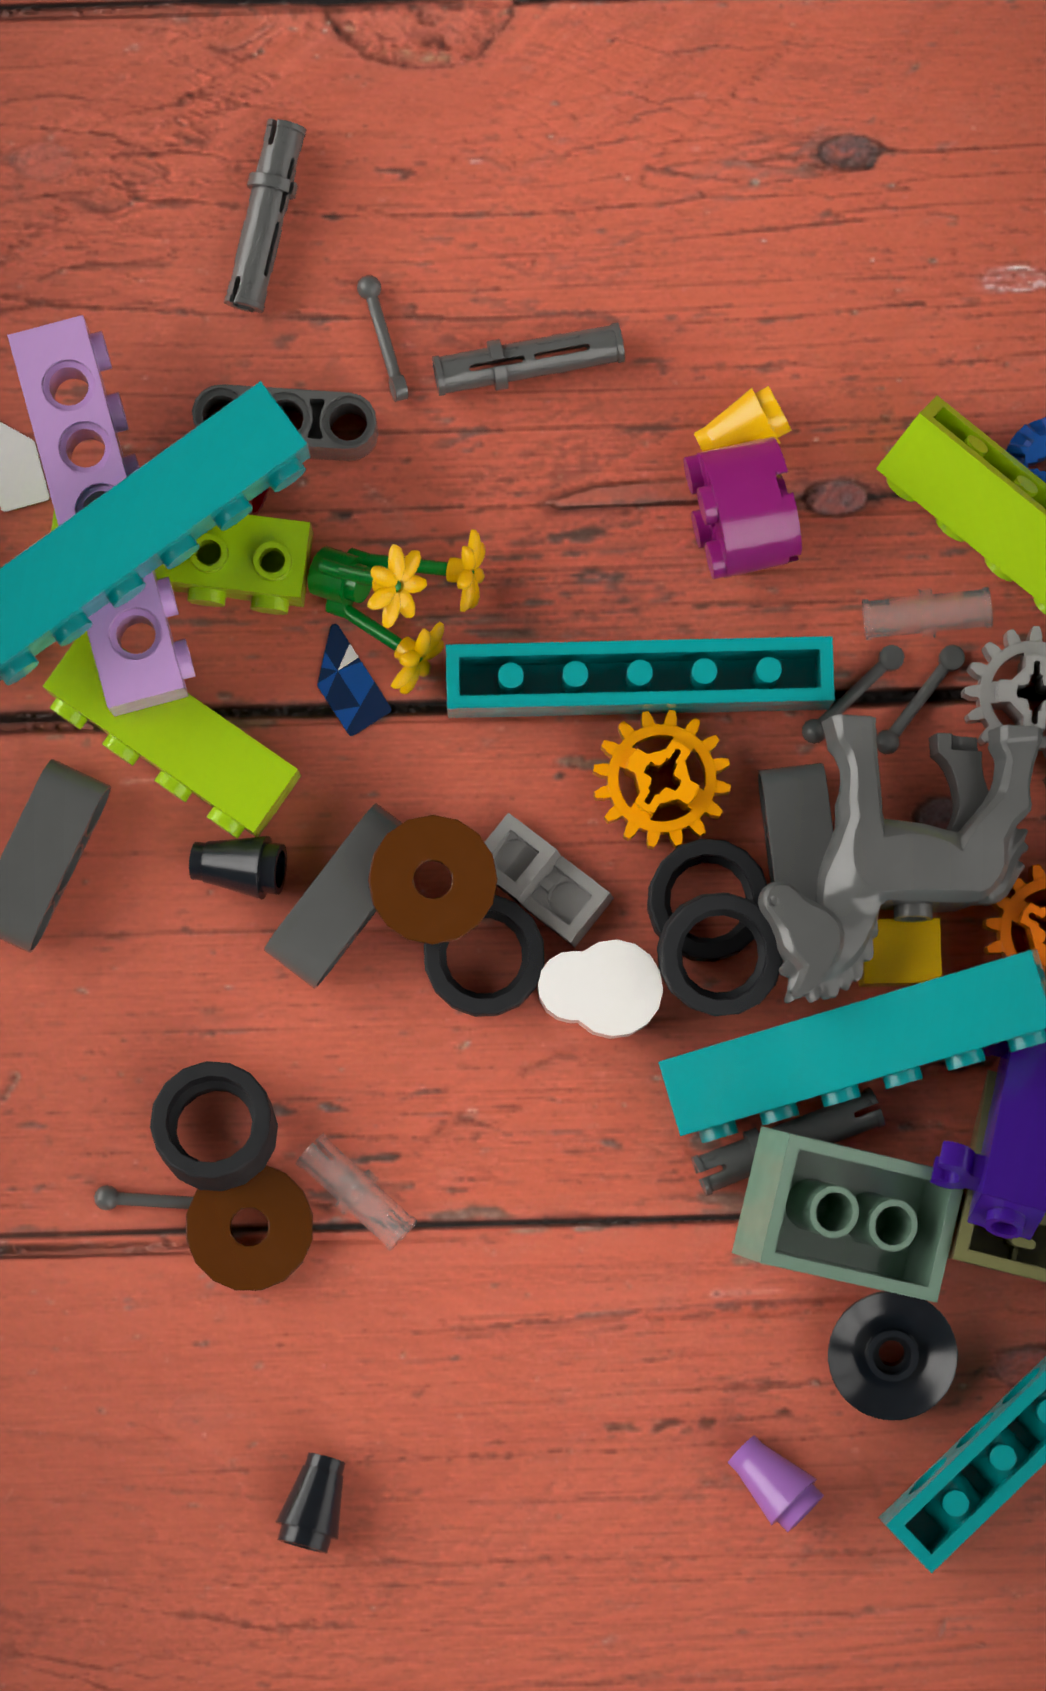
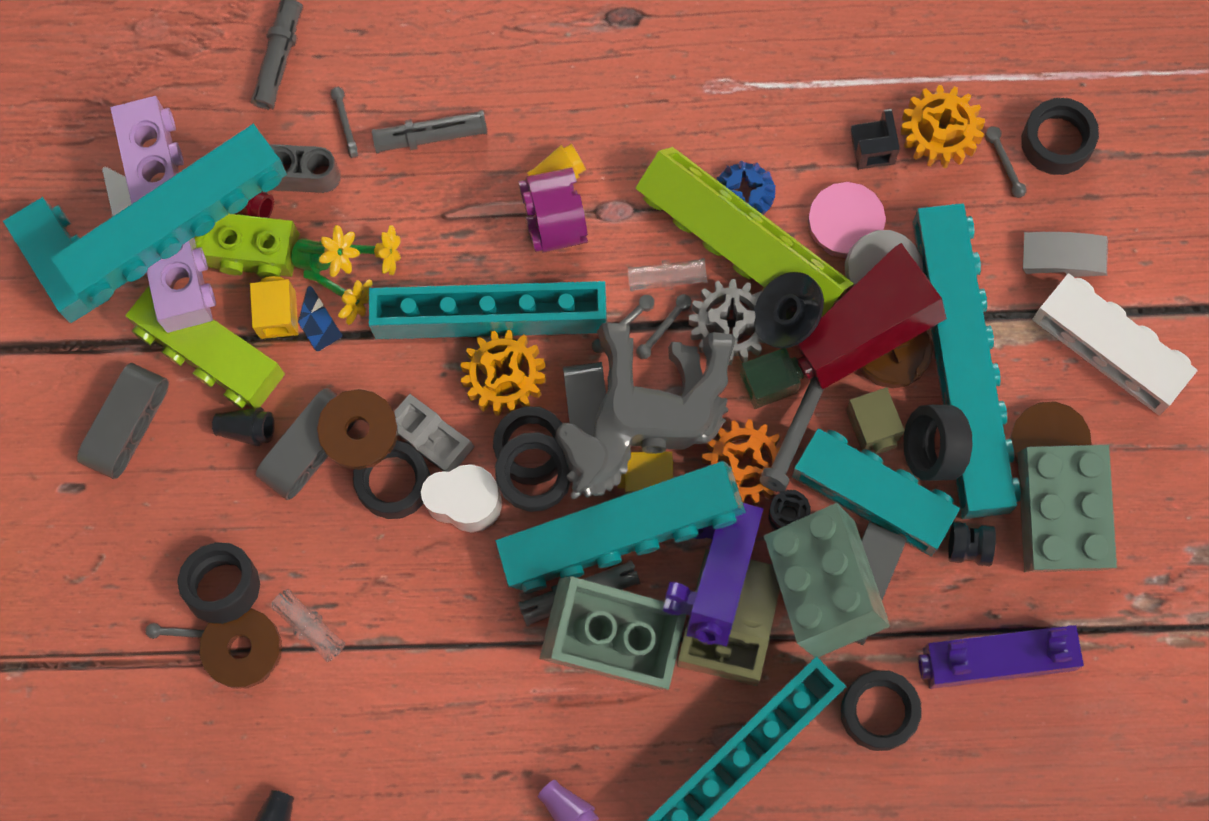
camera: 10 degrees right, 10 degrees down
black dish [828,1291,958,1421] -> none
none -> yellow brick [250,276,299,339]

